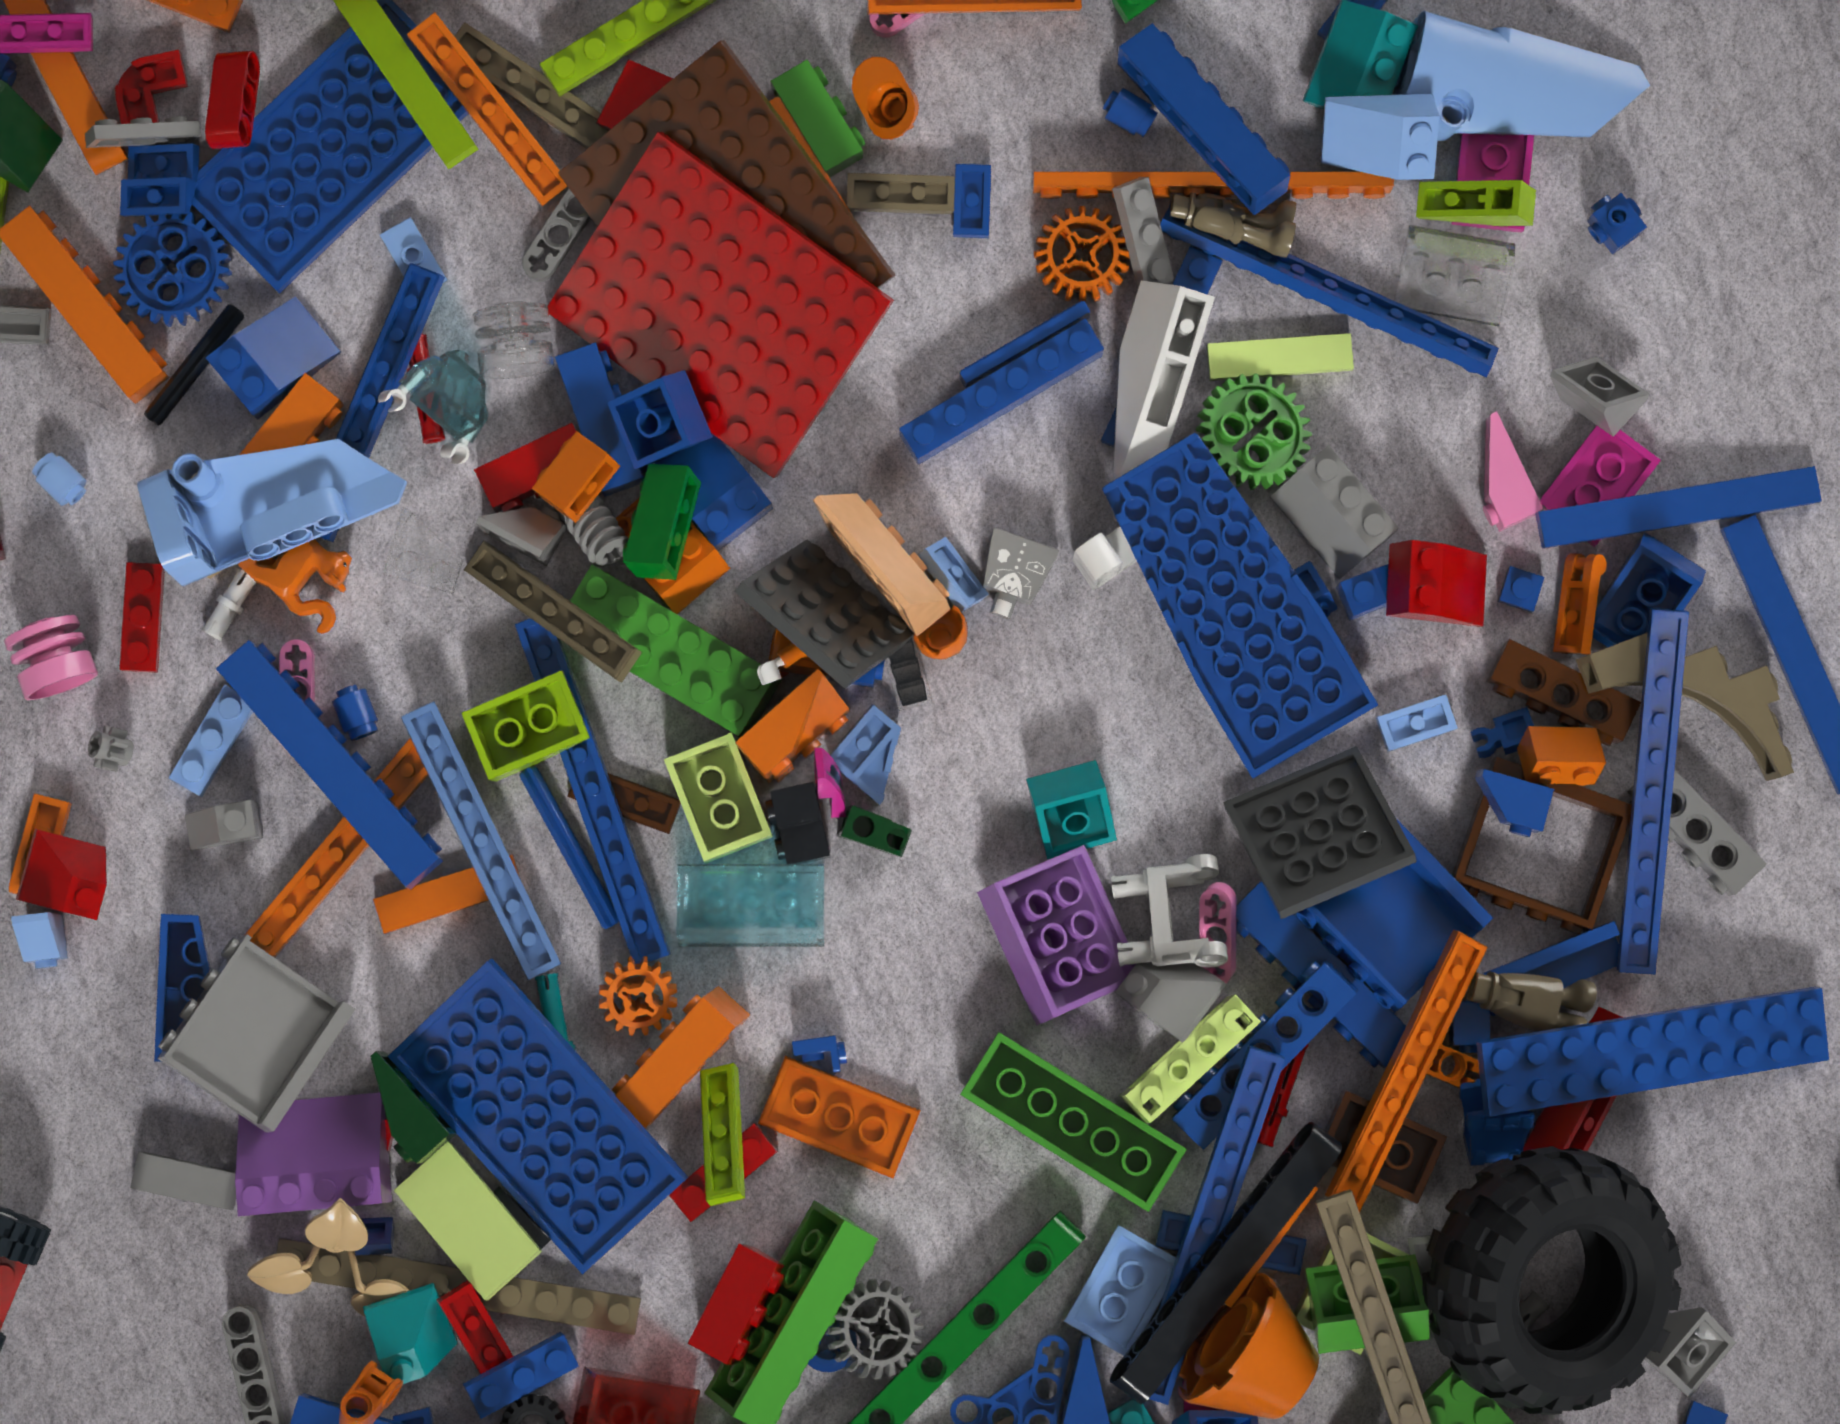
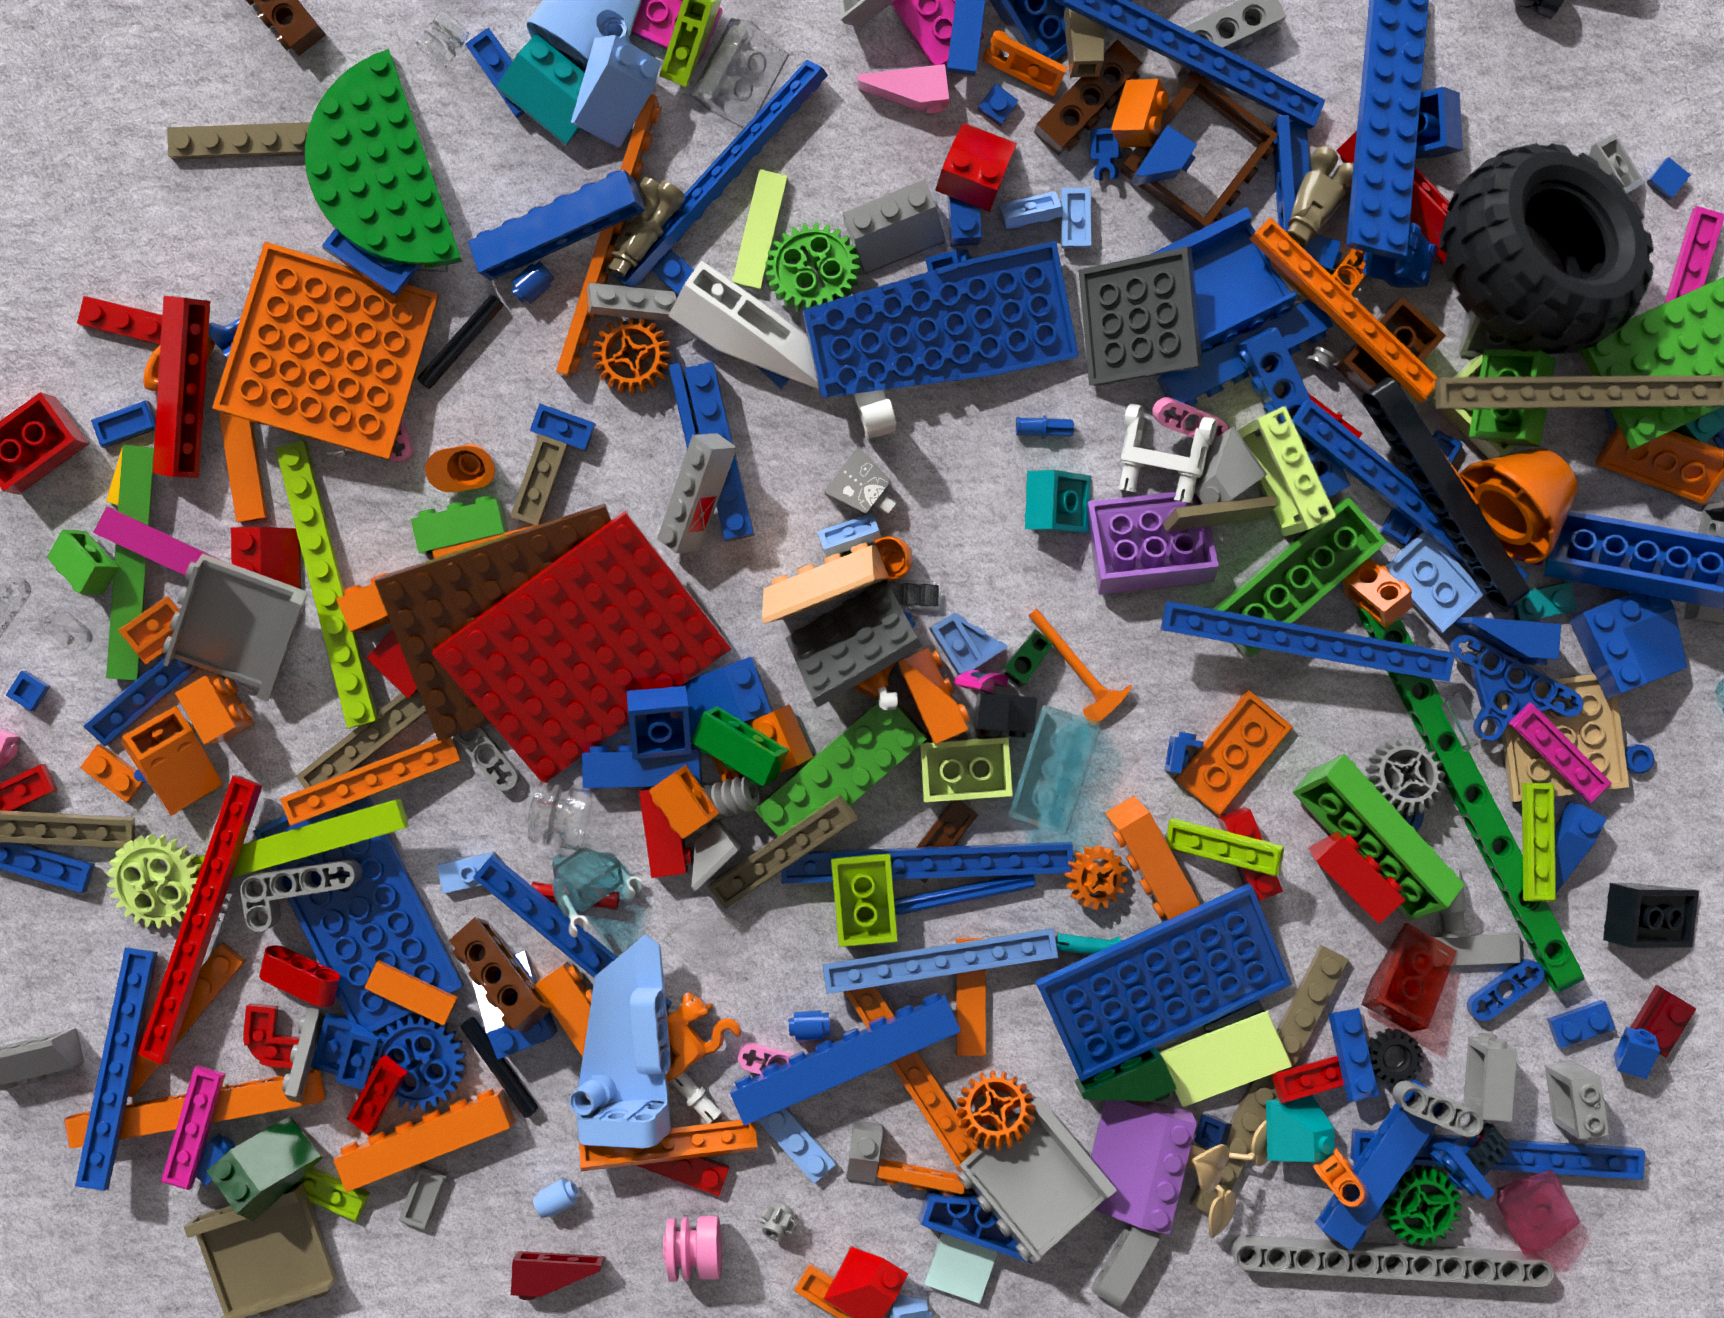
camera: 70 degrees left, 5 degrees up
none -> light grey beam [240,859,362,932]
none -> orange brick [336,573,390,633]
none -> red tile [347,1055,408,1136]
none -> orange tile [364,960,458,1026]
none -> black axle [417,294,503,389]
none -> reddish brown brick [449,917,552,1032]
none -> orange plate [578,1120,758,1172]
none -> light grey brick [657,433,737,554]
none -> orange plate [877,1158,965,1196]
none -> light aqua tile [925,1233,998,1304]
none -> orange gear [956,1070,1035,1152]
none -> light blue plate [999,192,1063,229]
none -> blue axle [1016,415,1074,439]
none -> orange piece [1028,608,1132,726]
none -> blue plate [1160,601,1455,682]
none -> dark tan tile [1163,496,1278,532]
none -> light grey bush [1306,346,1337,372]
none -> orange brick [1343,558,1412,629]
none -> blue slope [1415,86,1463,159]
none -> clear piece [1441,690,1480,751]

